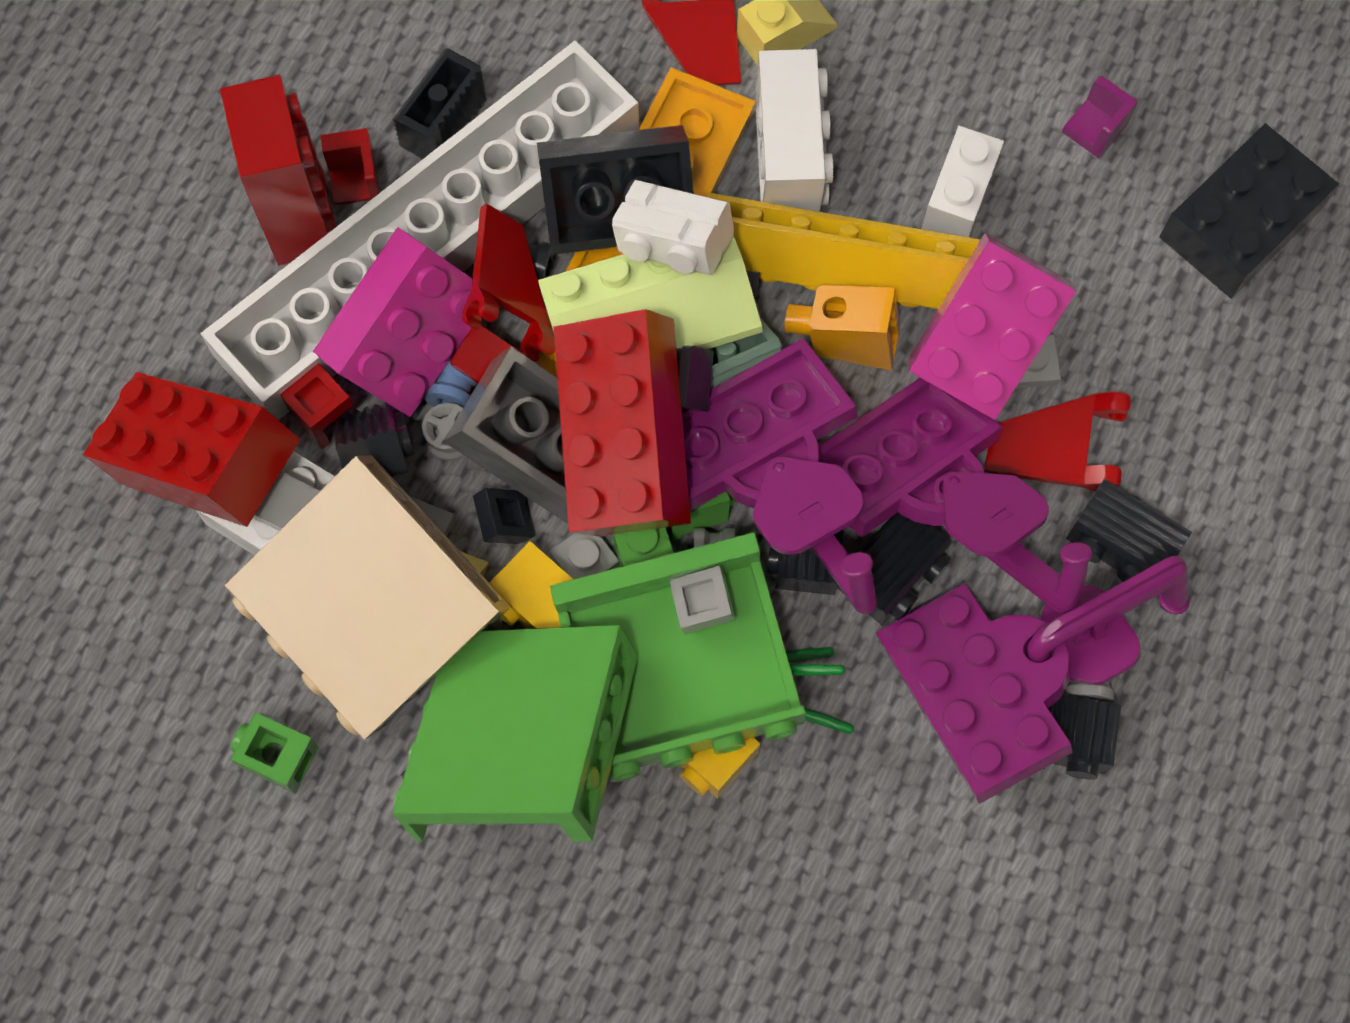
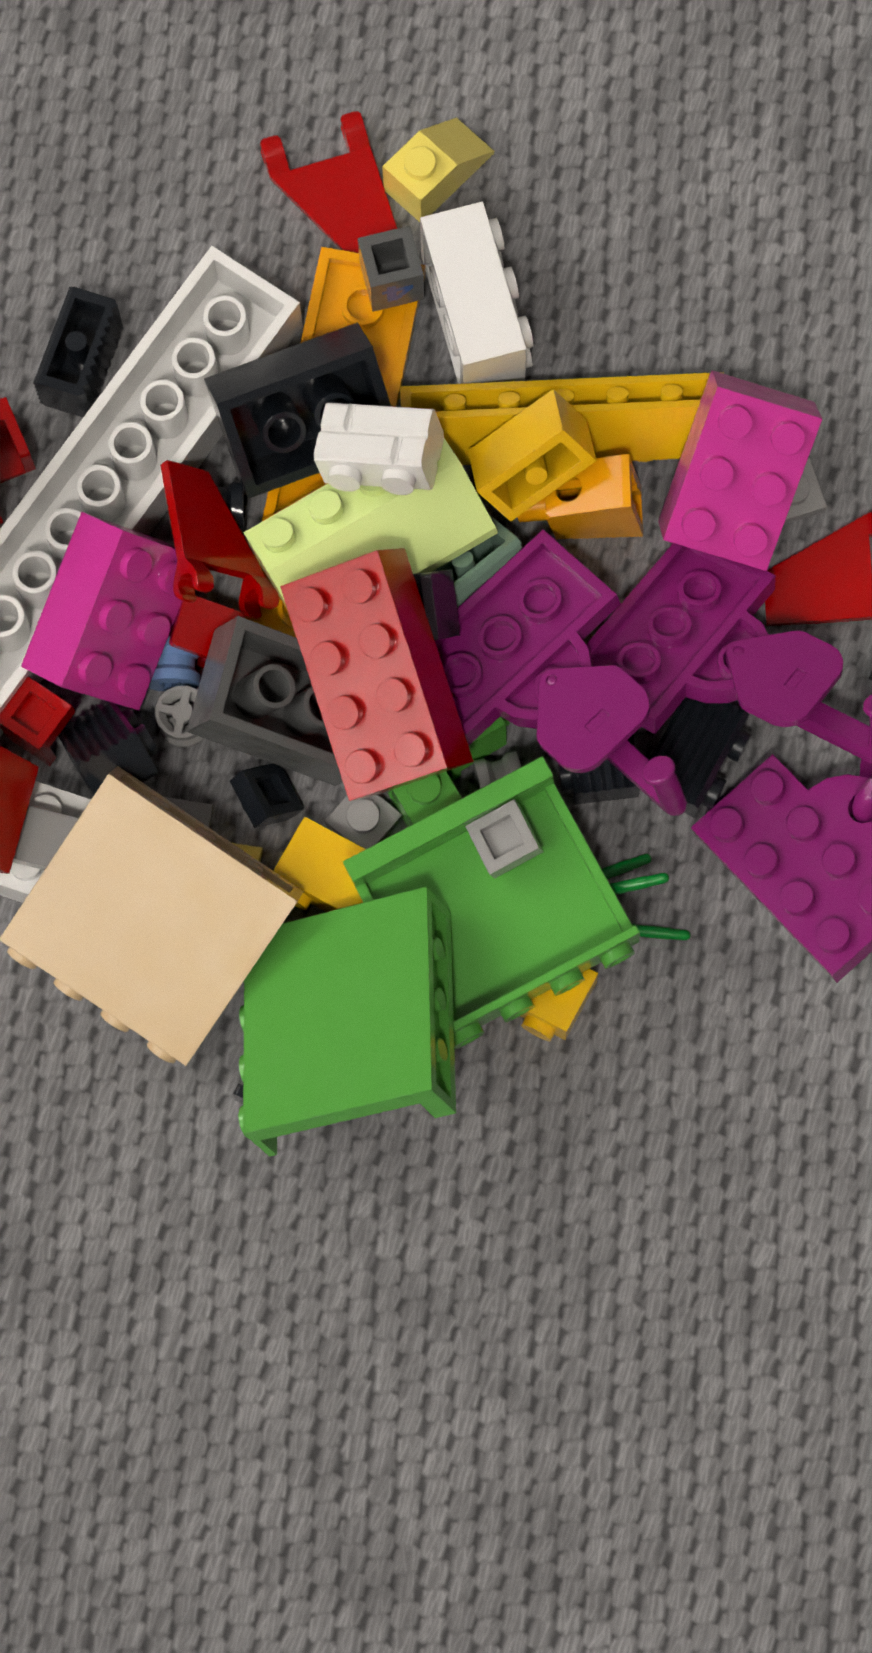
camera: 10 degrees left, 5 degrees up
bright green brick [230,712,319,794] -> none
white brick [922,126,1004,237] -> none
magenta panel [1062,76,1138,159] -> none
none -> dark grey brick [358,226,424,312]
none -> yellow brick [468,389,597,522]

